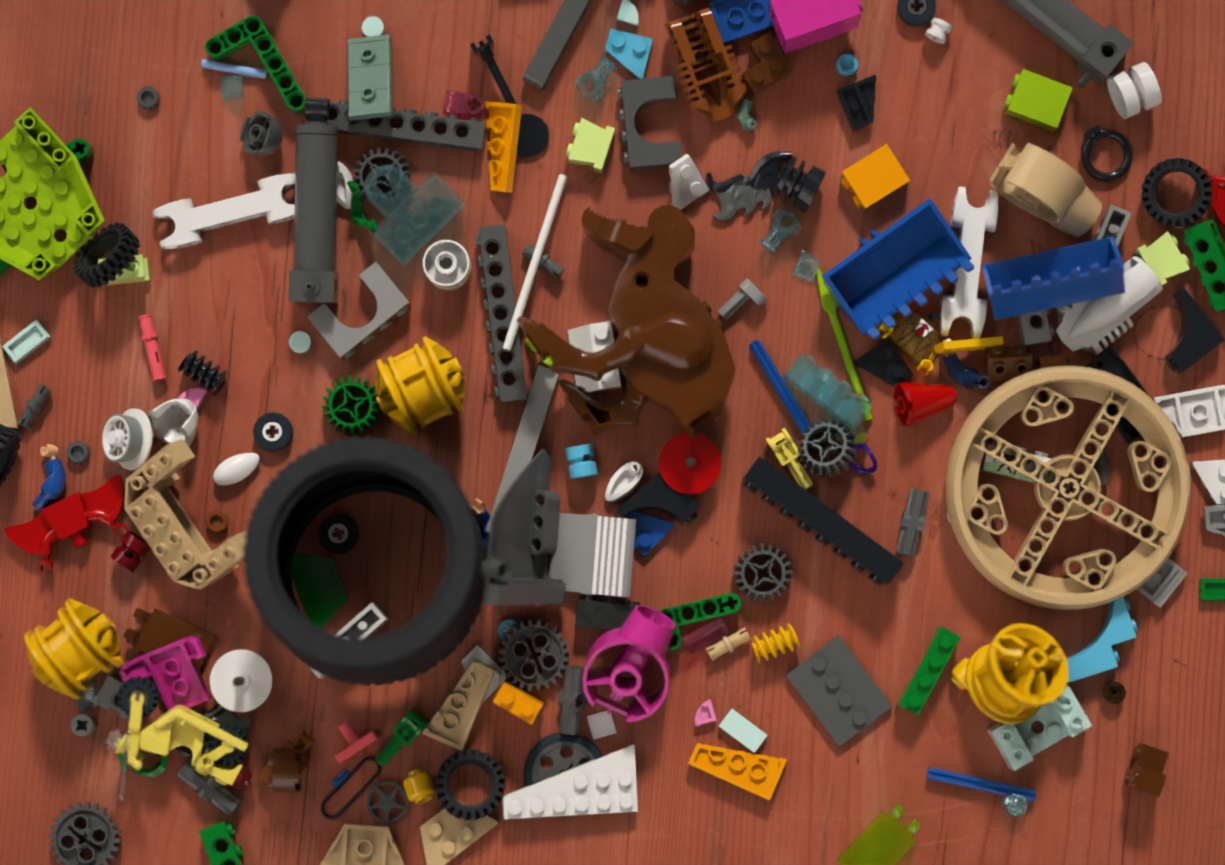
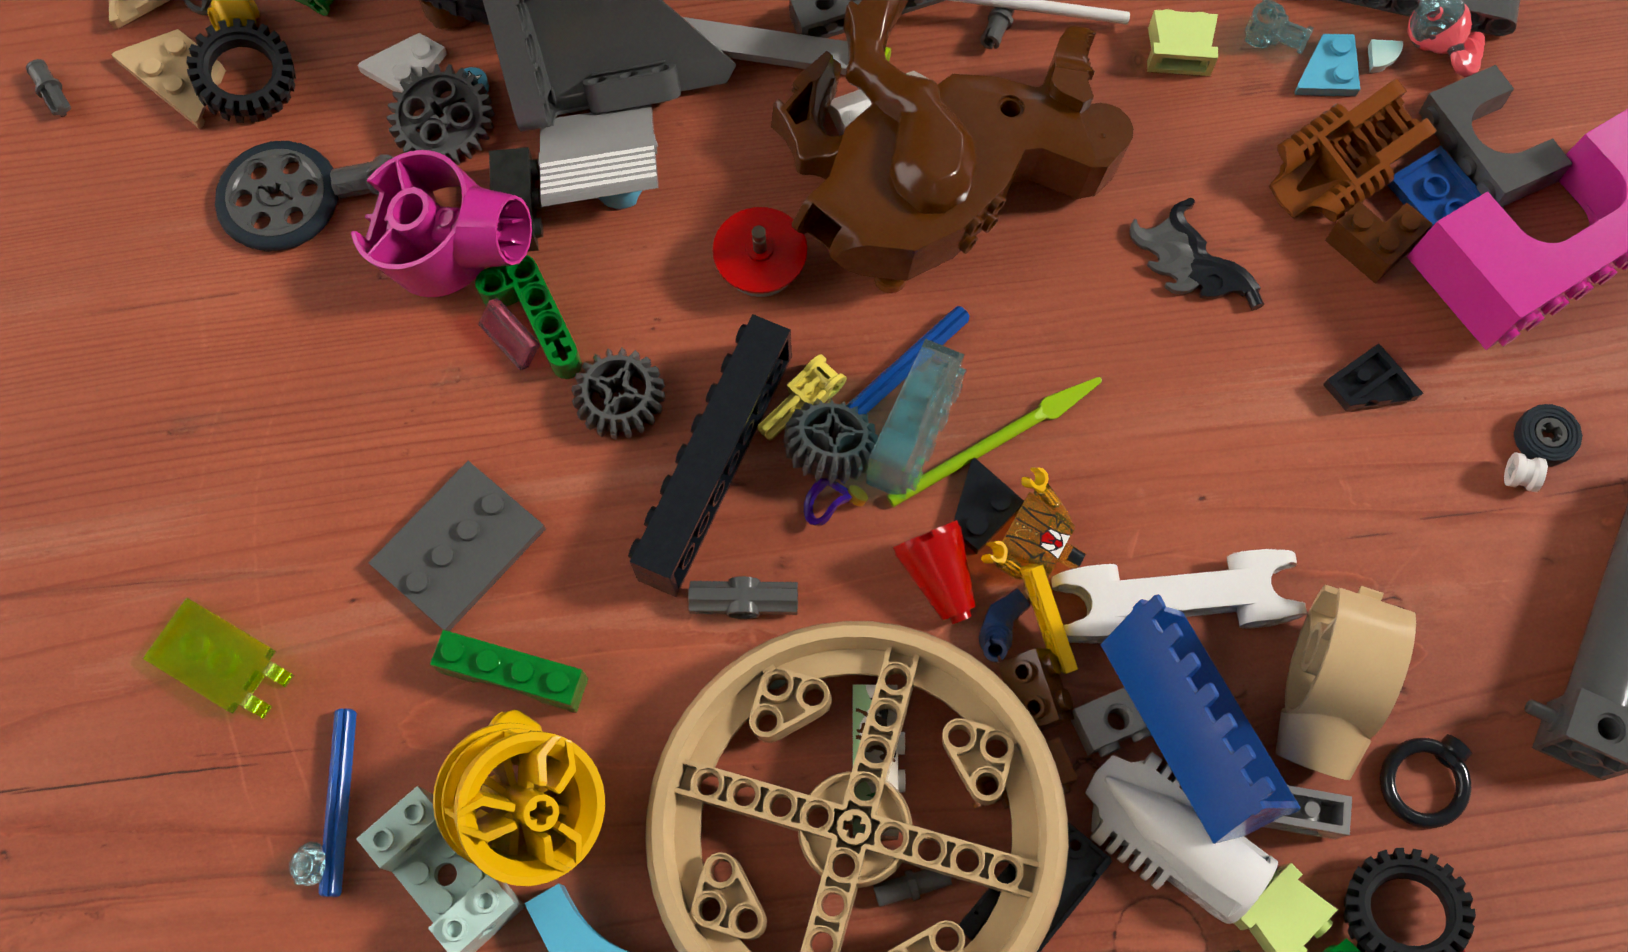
camera: 75 degrees right, 15 degrees down
tan wing [422,660,496,751] -> none
light orange brick [493,681,544,724] -> none
white wing [503,744,638,819] -> none
medium azure wheel [565,444,598,479] -> none
white sticker [587,710,617,740] -> none
white arm [605,461,643,503] -> none
black arch [614,473,701,525] -> none
dark grey arch [617,76,682,171] -> none
blue wing [623,512,674,556] -> none
white wing [669,154,709,210] -> none
light orange wing [688,743,787,801] -> none
bright pink tile [694,699,717,727] -> none
tan pin [705,627,751,661] -> none
light grey piece [718,278,768,320] -> none
light aqua tile [719,708,767,753] -> none
sand green arm [737,99,757,131] -> none
yellow piece [751,623,801,664] -> none
clear light blue connector [759,208,803,254] -> none
black wheel [773,155,827,213] -> none
clear light blue slope [792,250,820,282] -> none
blue piece [822,198,974,340] -> none
medium azure tile [836,53,858,76] -> none
light orange panel [840,144,910,211] -> none
lime brick [1003,69,1073,132] -> none
white wheel [1107,62,1162,119] -> none

